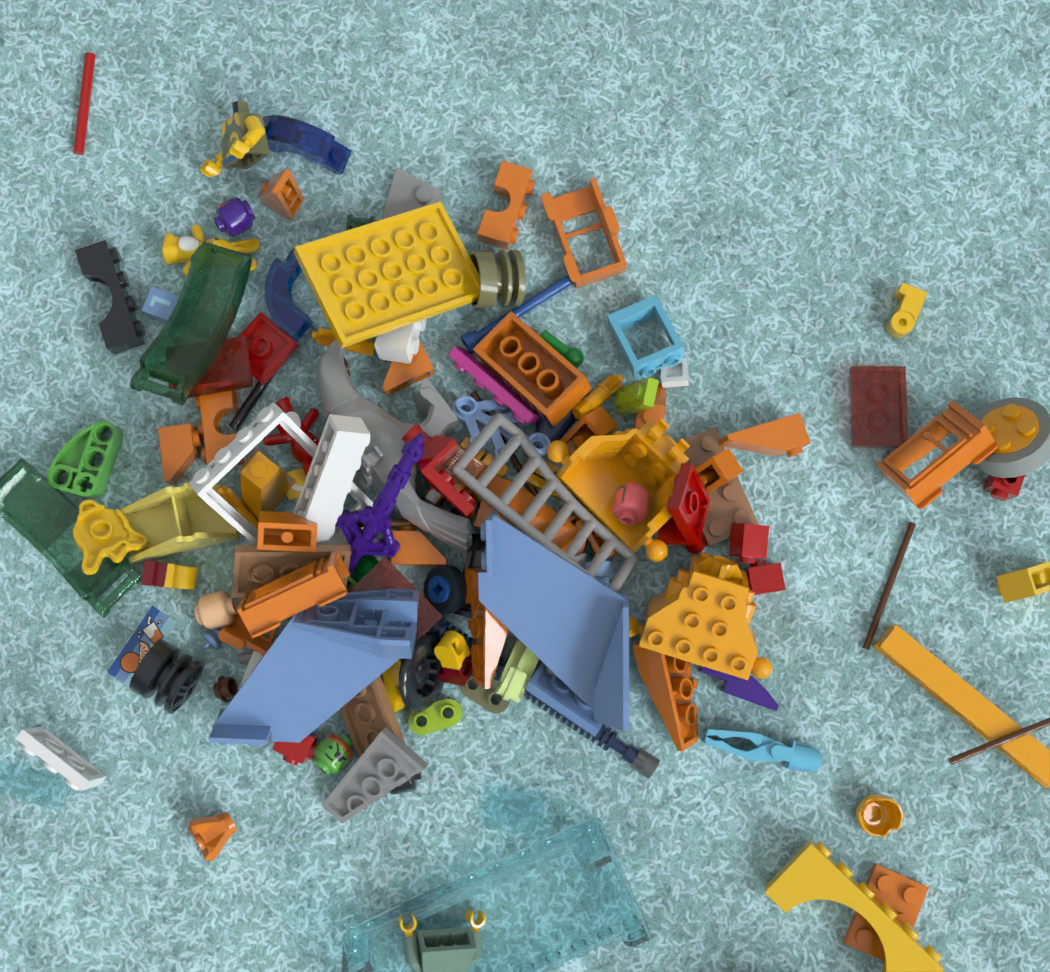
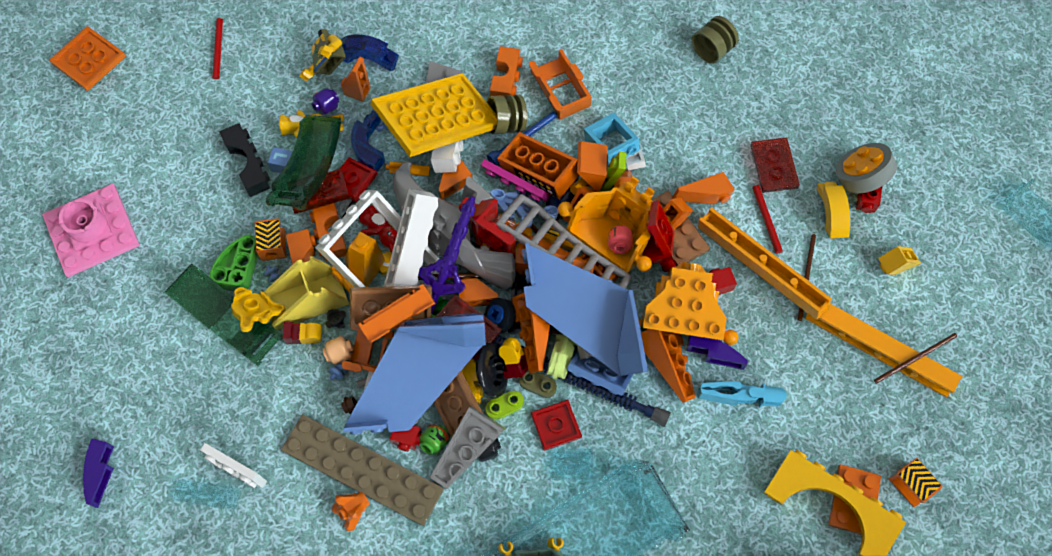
camera: 10 degrees left, 15 degrees down
sticker [107,606,177,687] -> none
black wheel [129,640,204,714] -> none
orange slope [257,511,318,552] -> none
red brick [729,523,769,564] -> none
light orange hair [856,793,904,837] -> none
orange piece [876,400,998,509] -> none
yellow leg [886,282,928,338] -> none
none -> piece [255,218,287,261]
none -> medium blue hair [263,264,280,282]
none -> dark tan plate [281,414,444,527]
none -> black plate [325,309,346,329]
none -> red tile [530,400,582,451]
none -> orange slope [577,141,607,191]
none -> olive wheel [691,16,739,64]
none -> light orange tile [697,207,832,320]
none -> red bar [752,185,783,254]
none -> yellow arch [817,182,850,239]
none -> piece [889,458,942,507]

